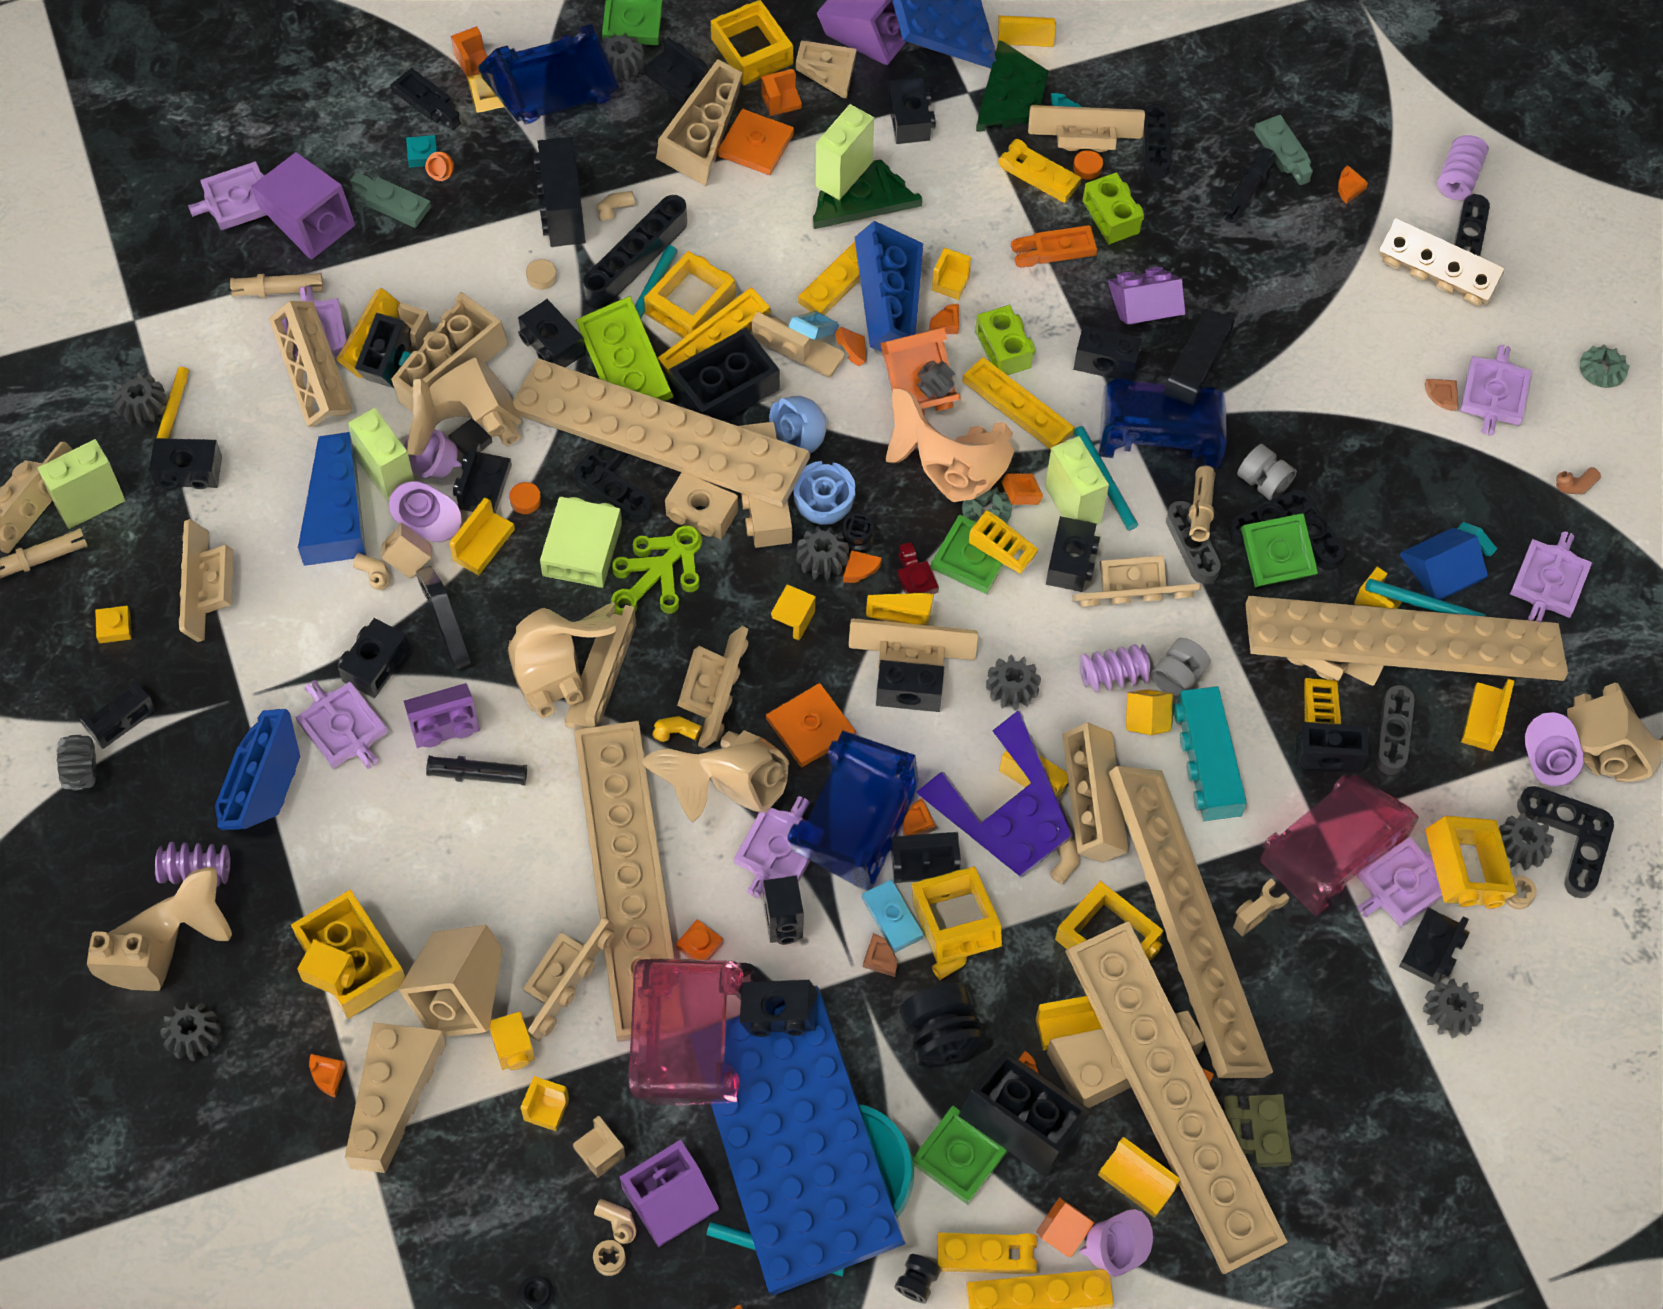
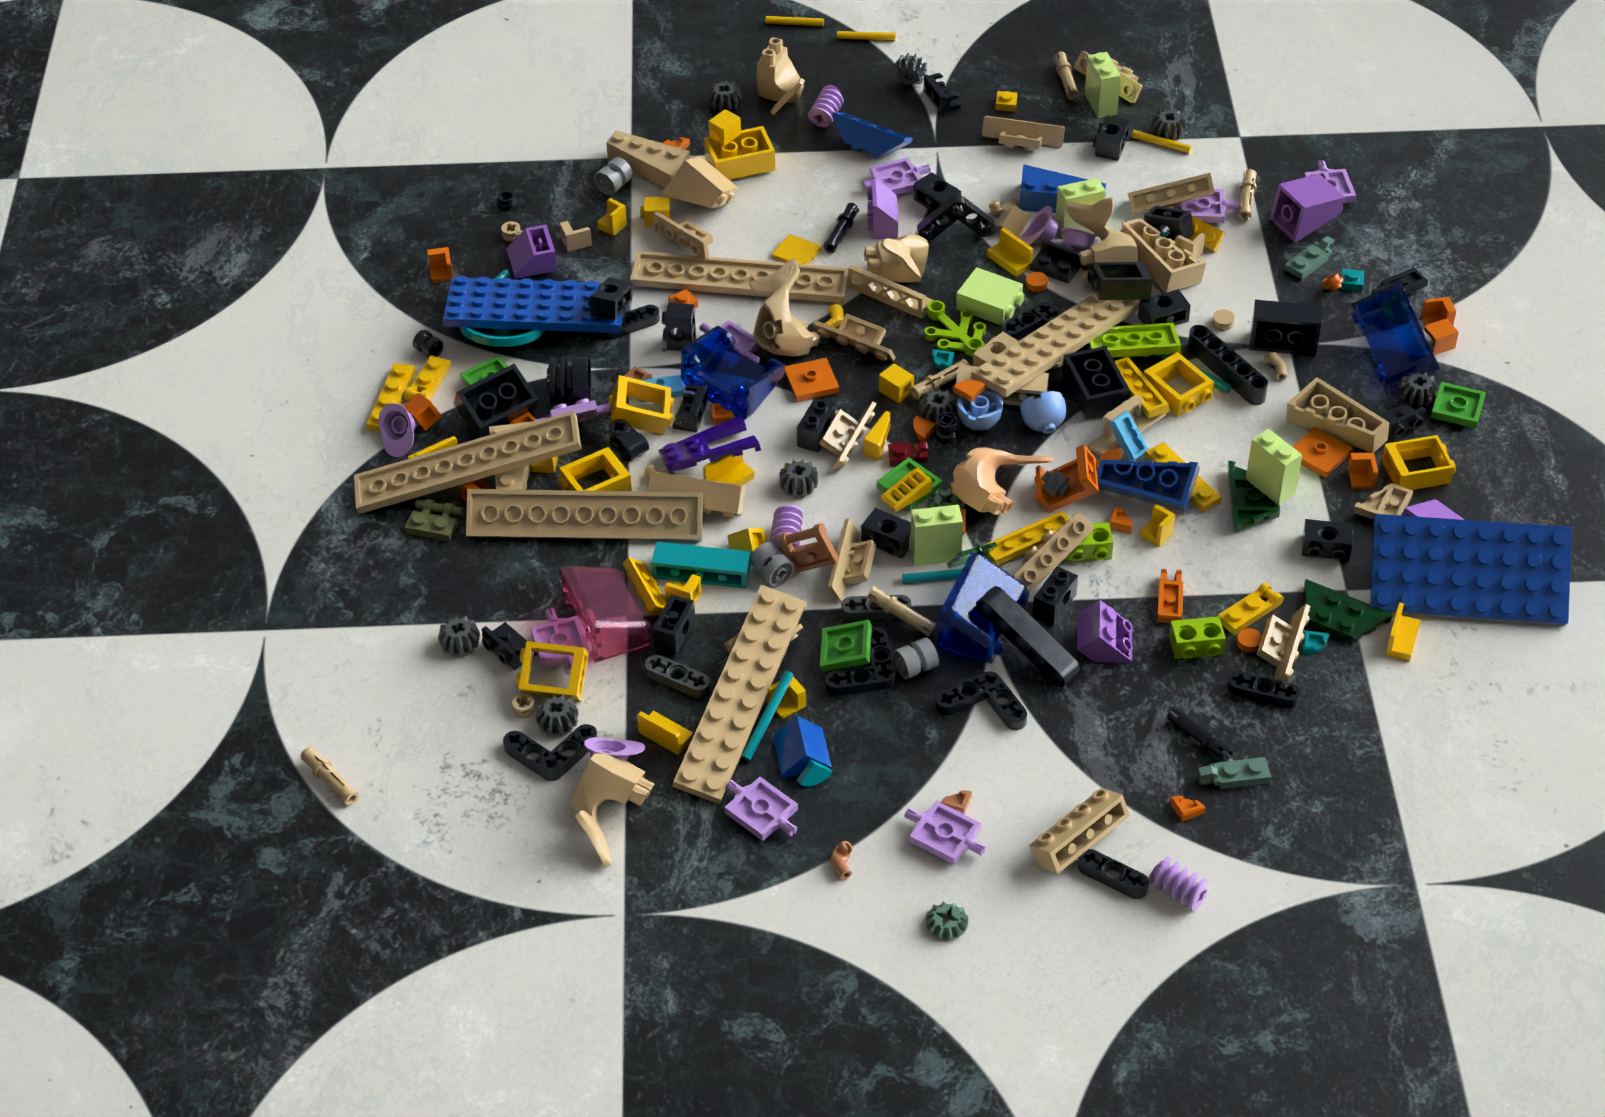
camera: 110 degrees right, 15 degrees down
clear pink windscreen [629,958,743,1106] -> none
tan plate [1233,878,1290,937] -> none
yellow slope [1304,678,1341,724] -> none
none -> lavender plate [534,399,611,423]
none -> light grey wheel [594,157,633,195]
none -> black piece [609,419,649,462]
none -> yellow plate [623,557,667,616]
none -> yellow panel [664,574,702,605]
none -> yellow piece [772,234,822,265]
none -> nougat plate [778,523,839,573]
none -> tan pin [910,359,970,400]
none -> teal tile [932,349,954,371]
none -> black beam [936,671,1027,730]
none -> clear green piece [947,542,997,569]
none -> orange tile [953,380,985,402]
none -> tan bracket [1013,512,1094,593]
none -> black window [1087,262,1153,300]
none -> orange panel [1424,318,1459,355]

